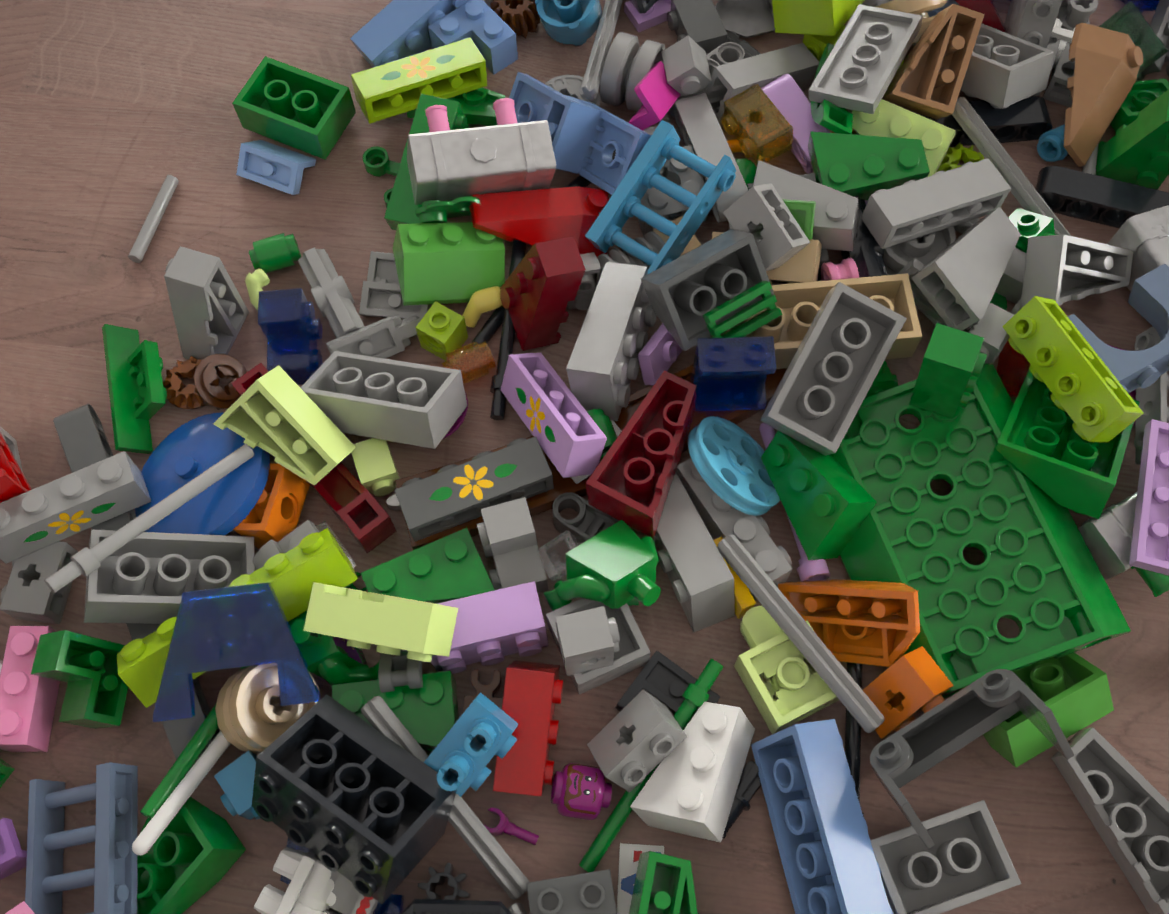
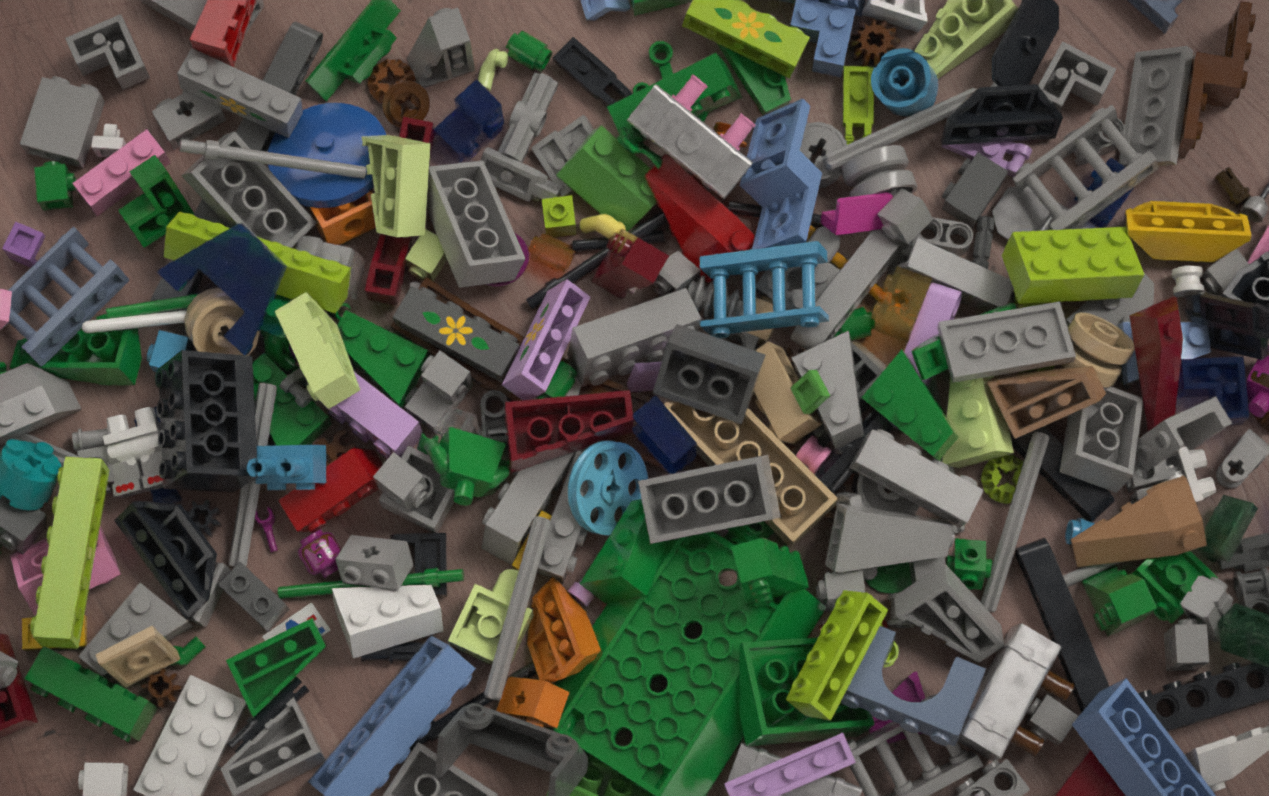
camera: 50 degrees right, 10 degrees up
green tile [703,280,783,349] -> none
light grey brick [723,183,810,271] -> none
none -> black hinge [553,37,632,108]
none -> lime hinge [843,66,874,145]

